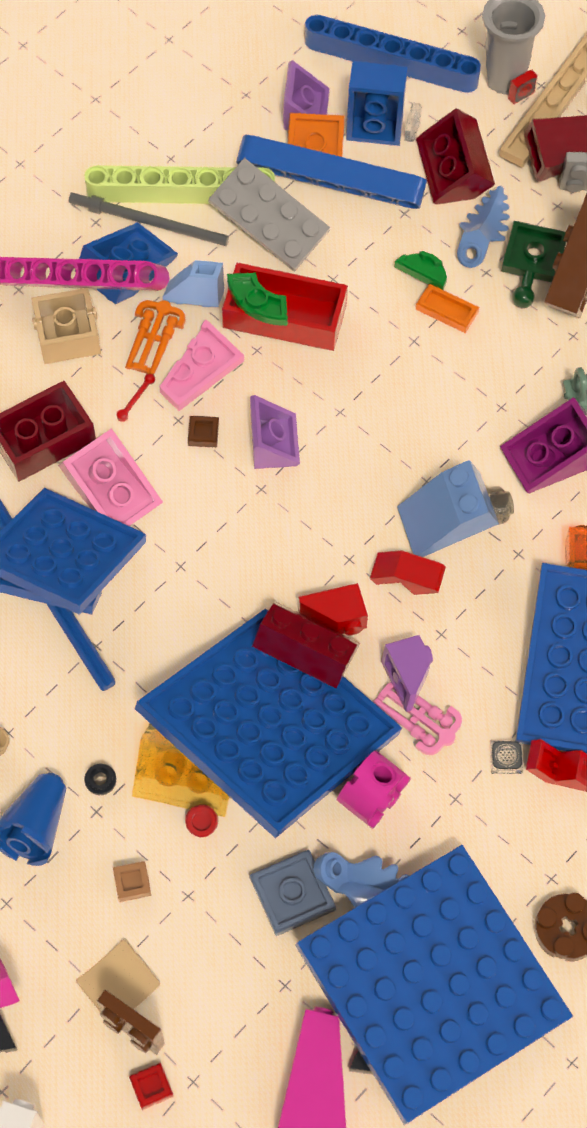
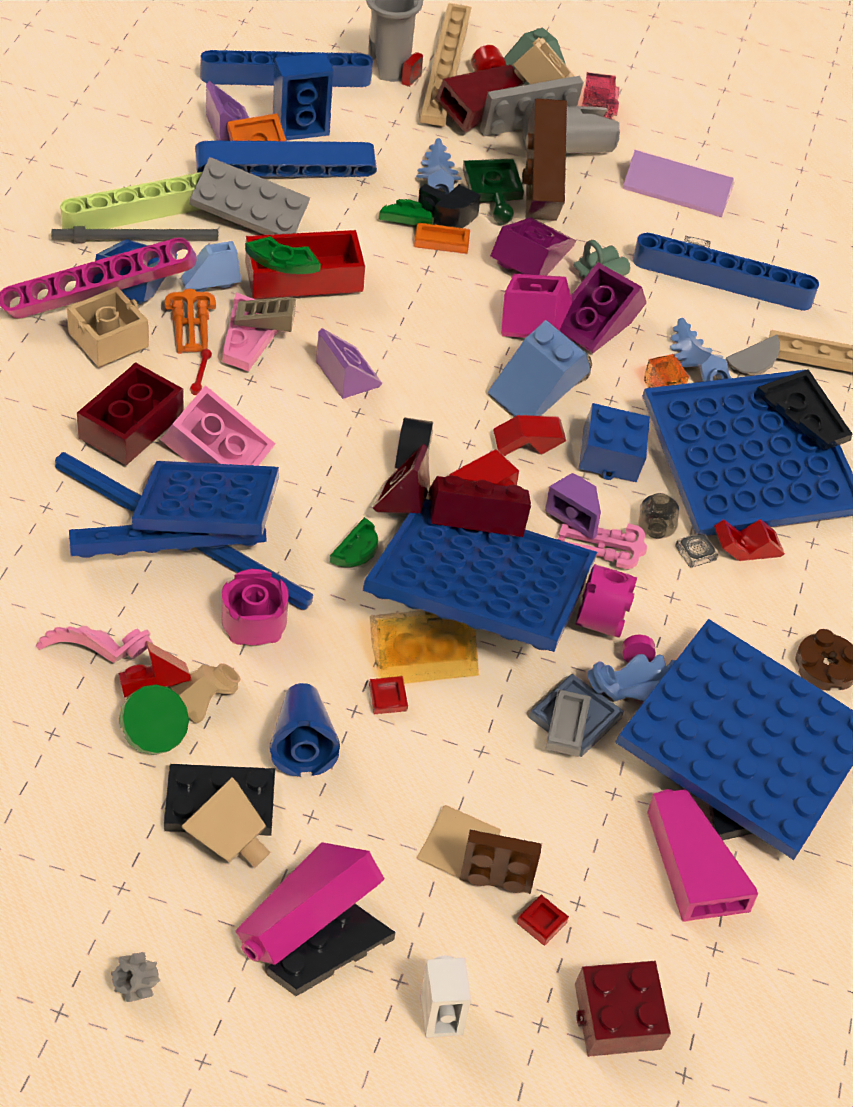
camera: 30 degrees left, 15 degrees down
black plate [84,764,117,796] -> none
medium nougat plate [113,861,152,903] -> none
red tile [185,804,219,837] -> none
reddish brown tile [188,416,219,448] -> none
clear tile [404,102,422,142] -> none
dark red slope [416,108,495,205] -> none
none -> dark pink brick [222,569,289,645]
none -> dark tan slope [234,297,296,332]
none -> green plate [330,517,378,567]
none -> red tile [369,676,408,715]
none -> dark red slope [373,443,430,513]
none -> black brick [395,417,434,469]
none -> black brick [418,183,481,228]
none -> magenta slope [490,217,576,276]
none -> dark pink slope [501,274,572,338]
none -> light grey tile [545,689,591,757]
none -> blue brick [579,403,650,483]
none -> dark pink tile [622,634,656,663]
none -> clear smoke head [638,493,679,539]

